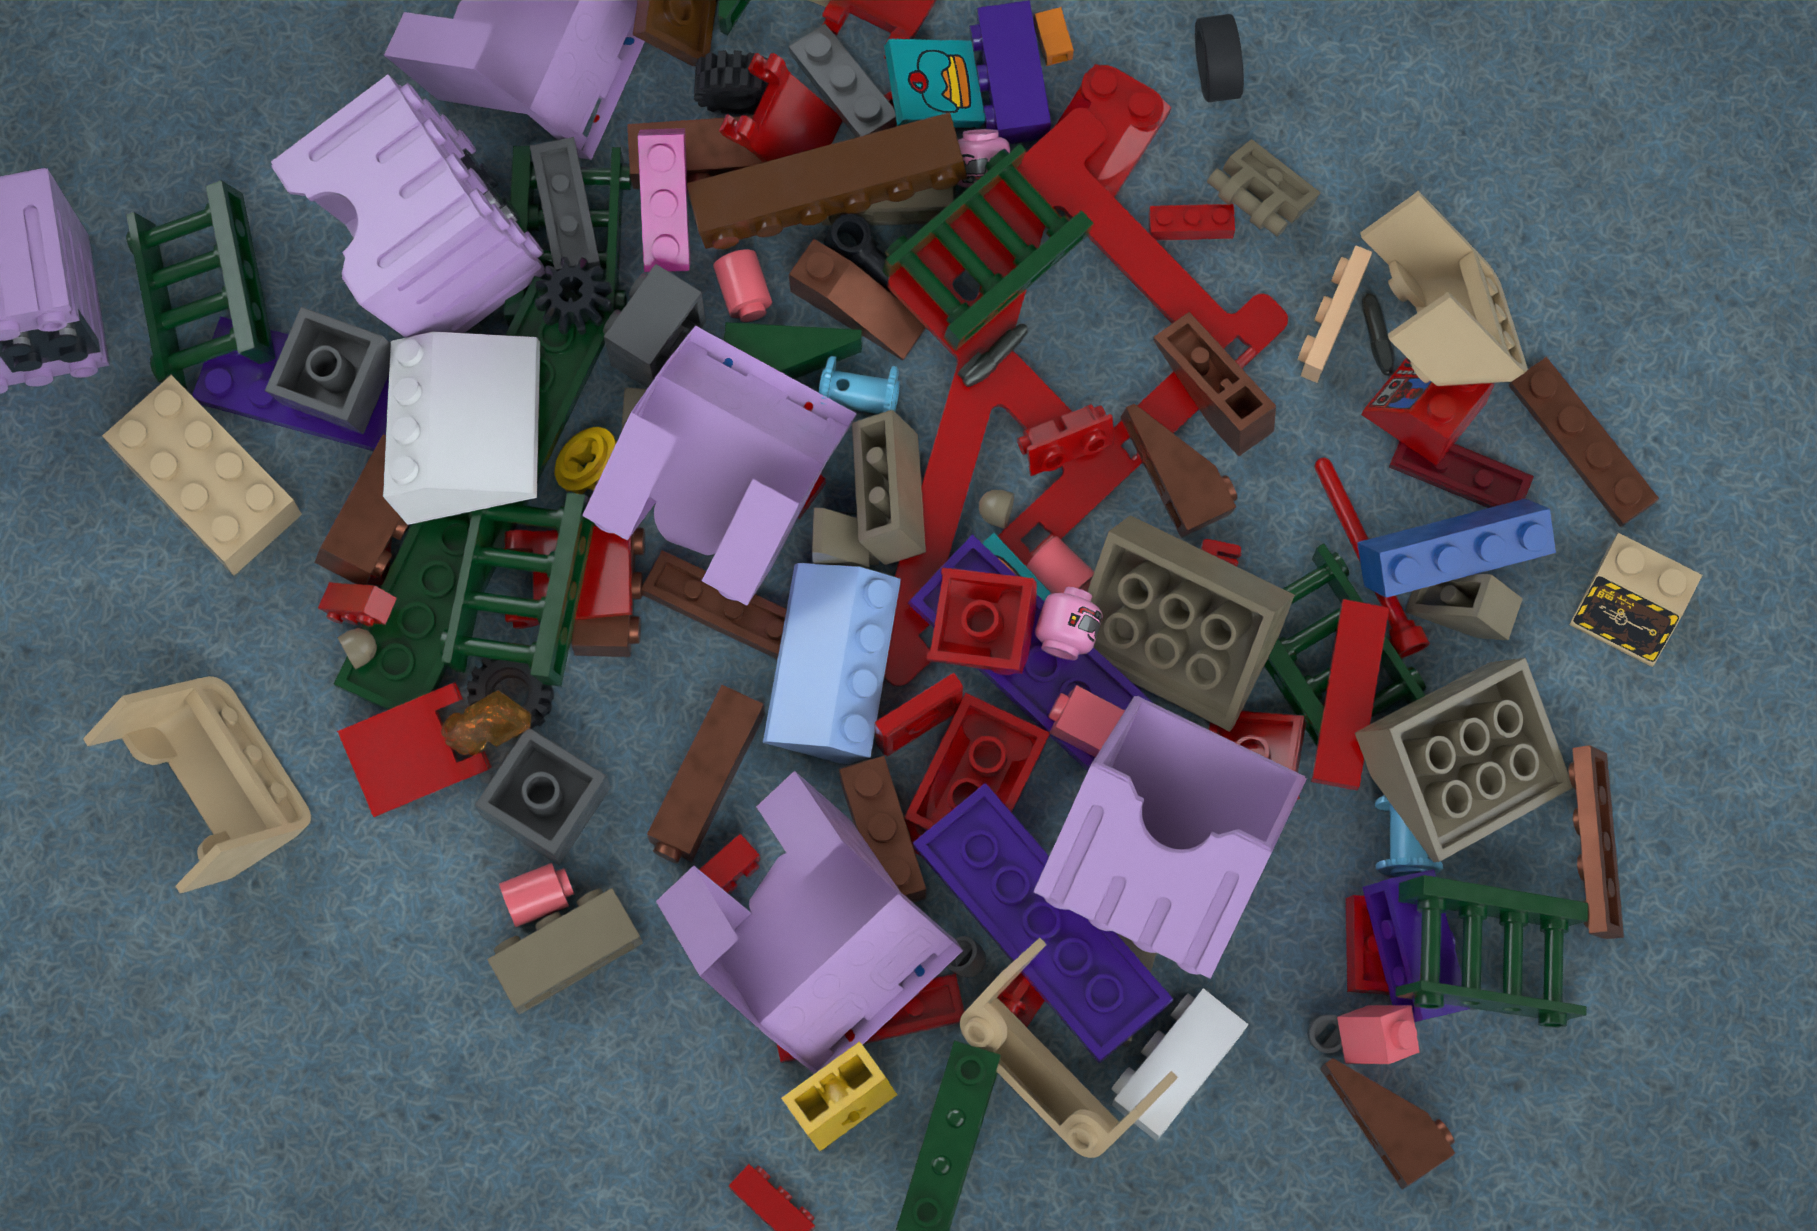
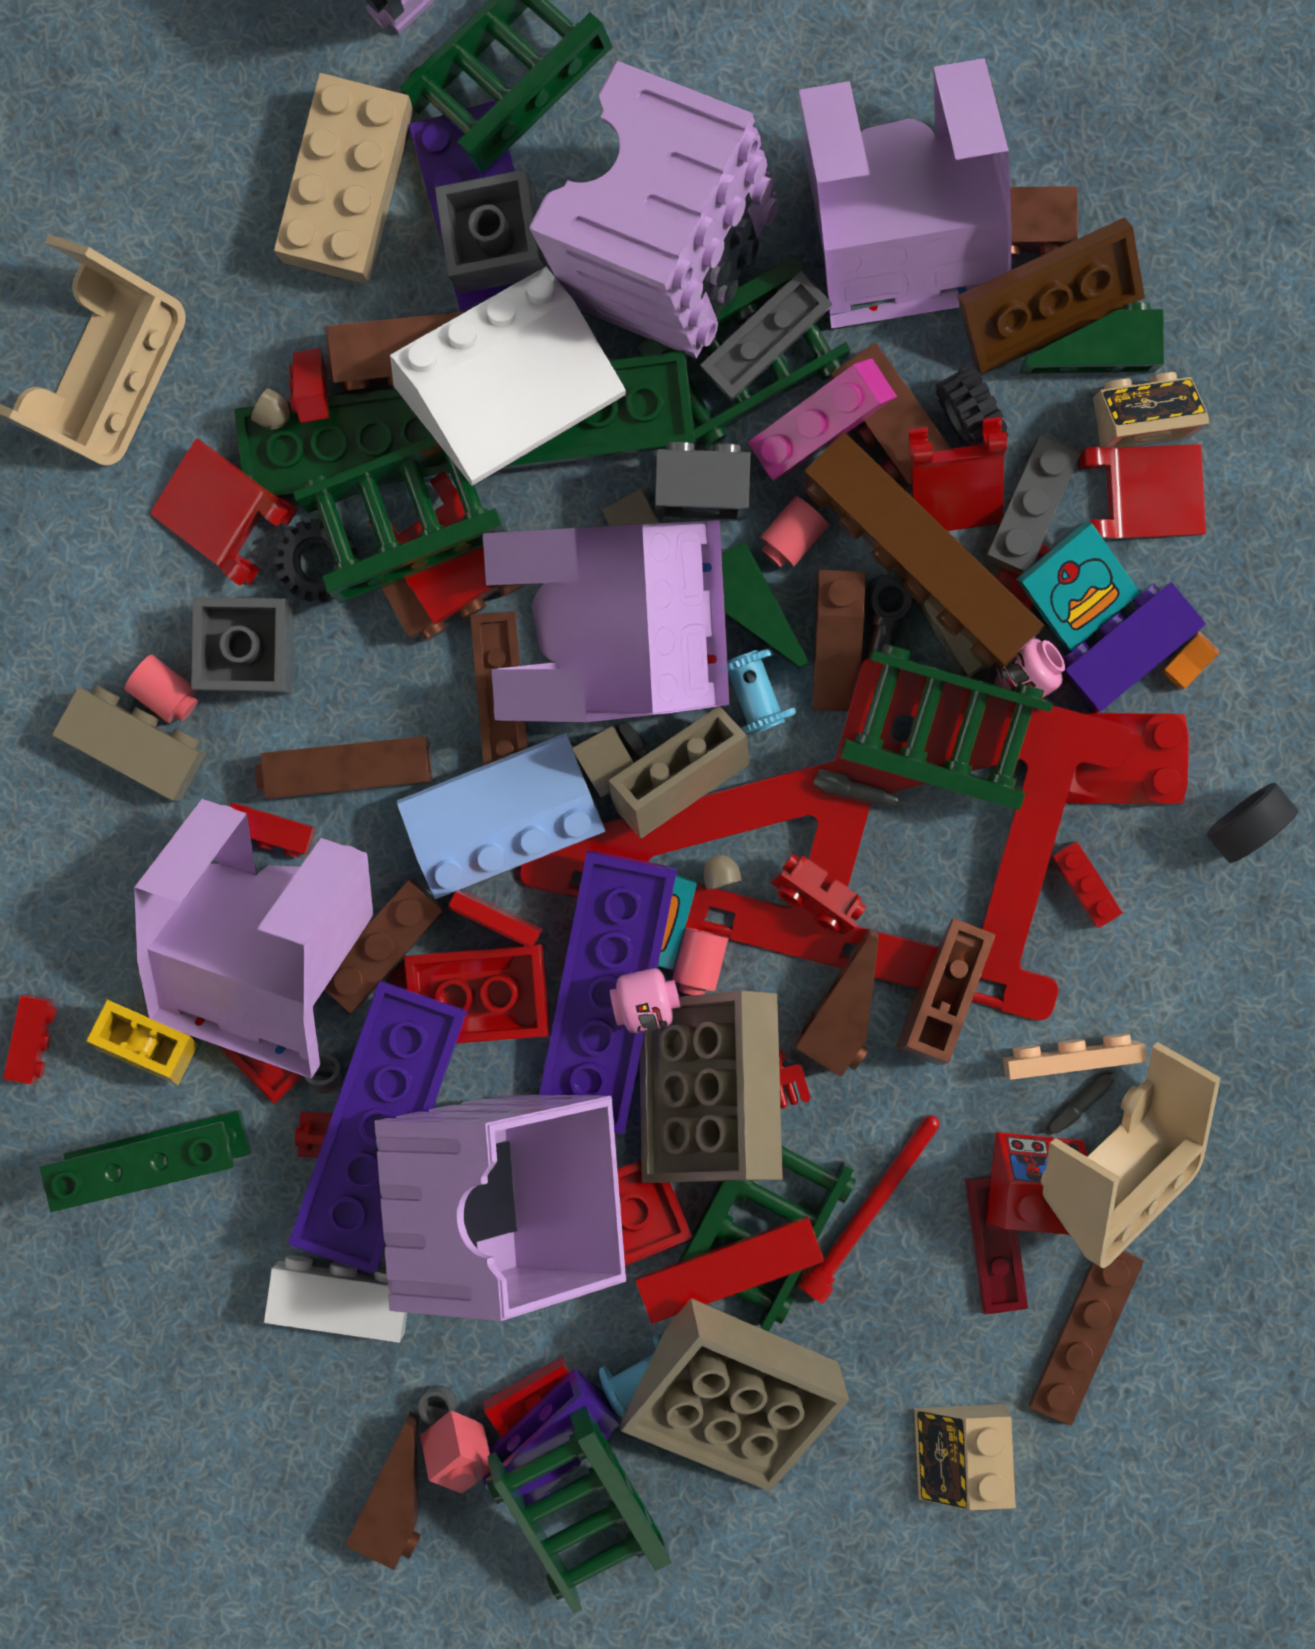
camera: 60 degrees right, 15 degrees up
clear orange plate [441,690,532,756] -> none
black gear [534,257,613,335] -> none
yellow gear [554,427,617,494] -> none
red slope [927,567,1037,675] -> none
tan windscreen [960,938,1178,1158] -> none
coral brick [1048,686,1125,757] -> none
dark tan plate [1207,139,1321,237] -> none
brick [1357,499,1556,598] -> none
dark tan slope [1405,574,1523,640] -> none
copper plate [1569,745,1624,939] -> none

